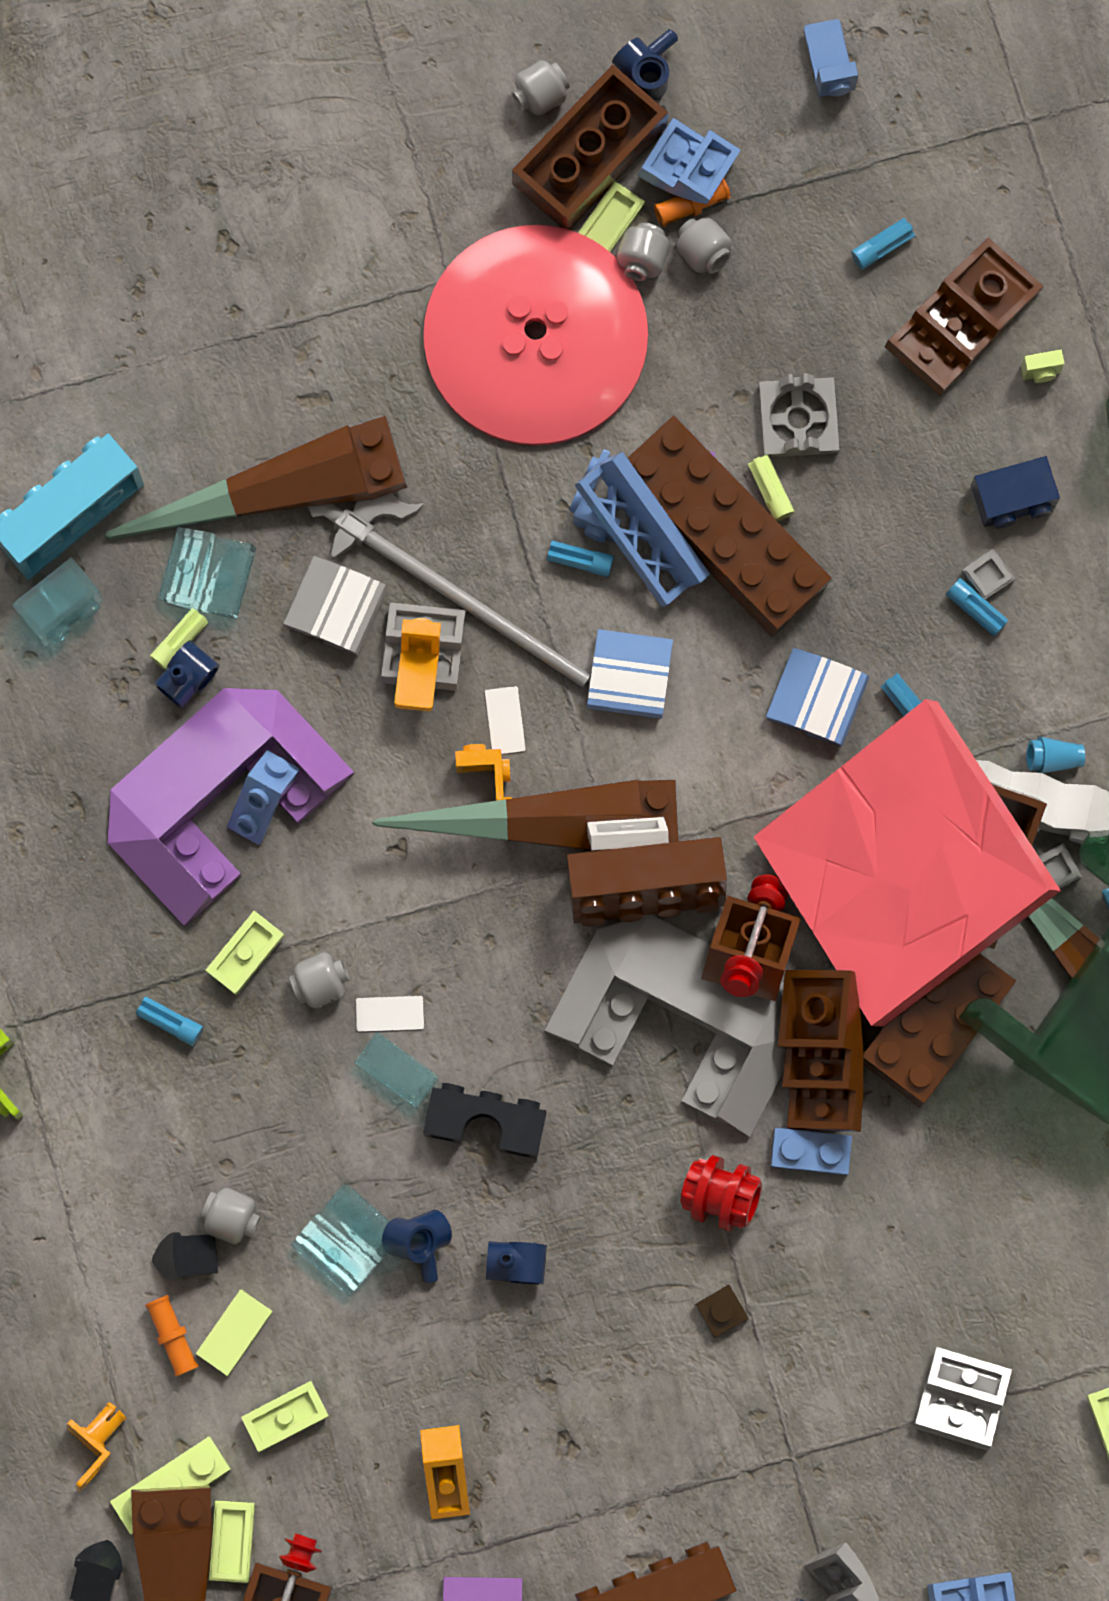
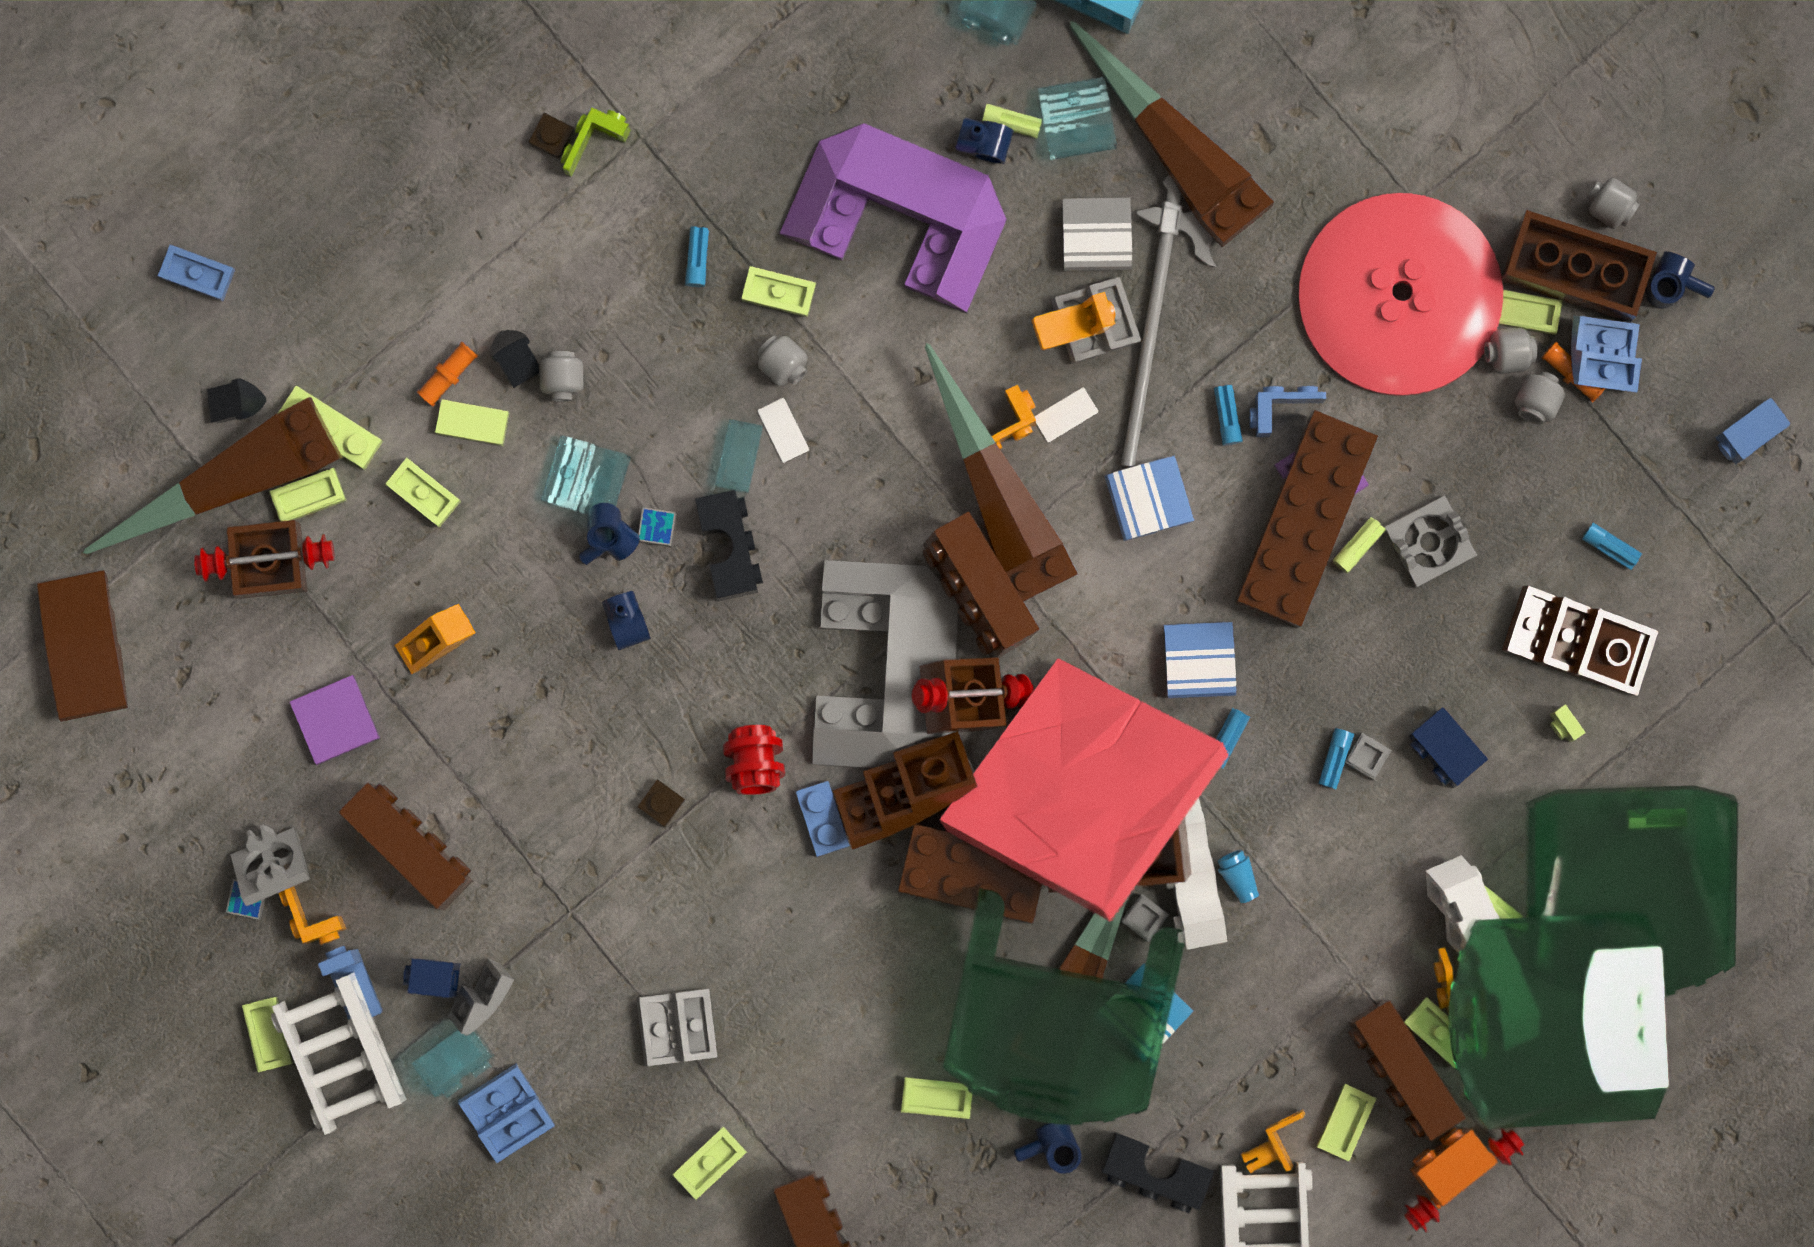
camera: 70 degrees right, 5 degrees up
light orange bracket [67,1402,127,1493] -> none
medium blue bracket [228,750,300,844] -> none
medium blue fence [574,452,710,607] -> none
white tile [587,817,669,850] -> none
none -> tile [638,507,677,547]

